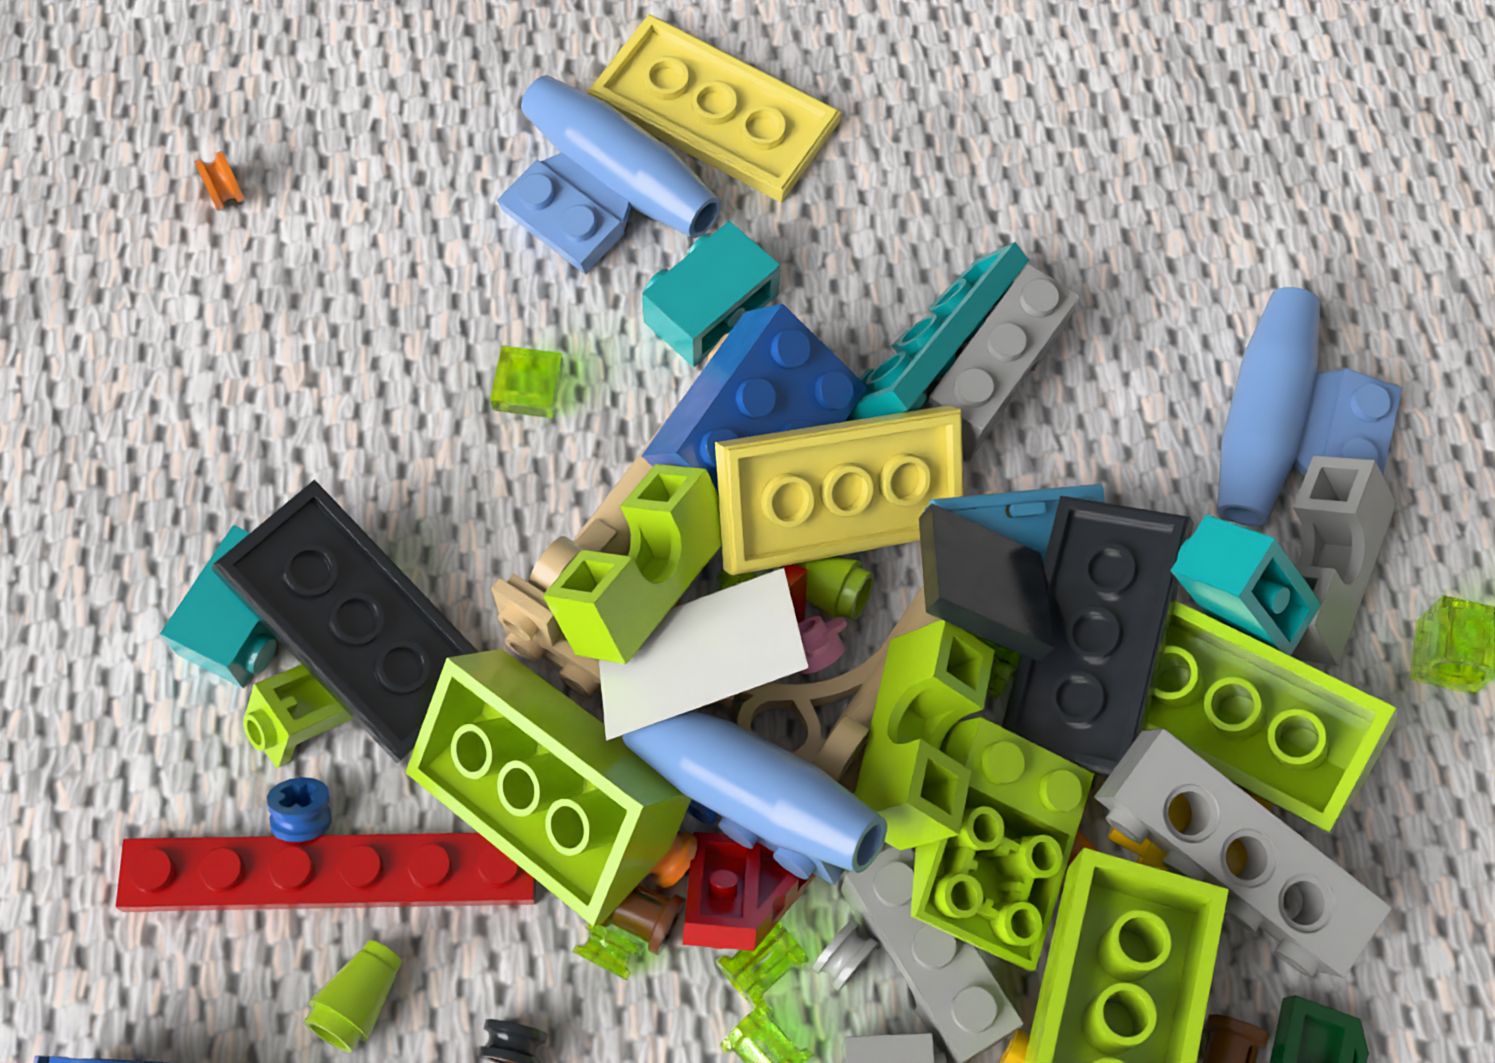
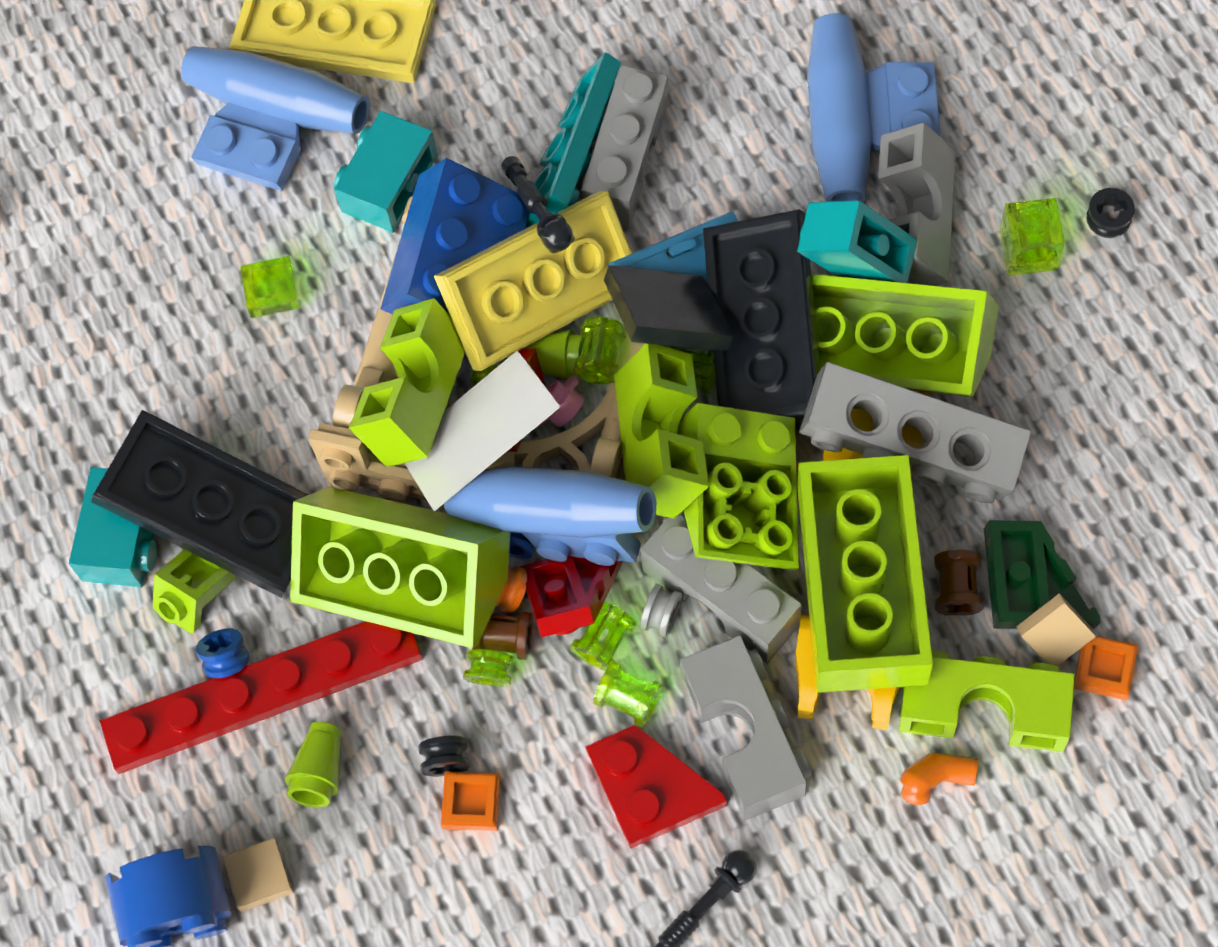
camera: 10 degrees left, 0 degrees up
none -> black piece [501,156,575,254]
none -> clear neon green bush [573,316,627,385]

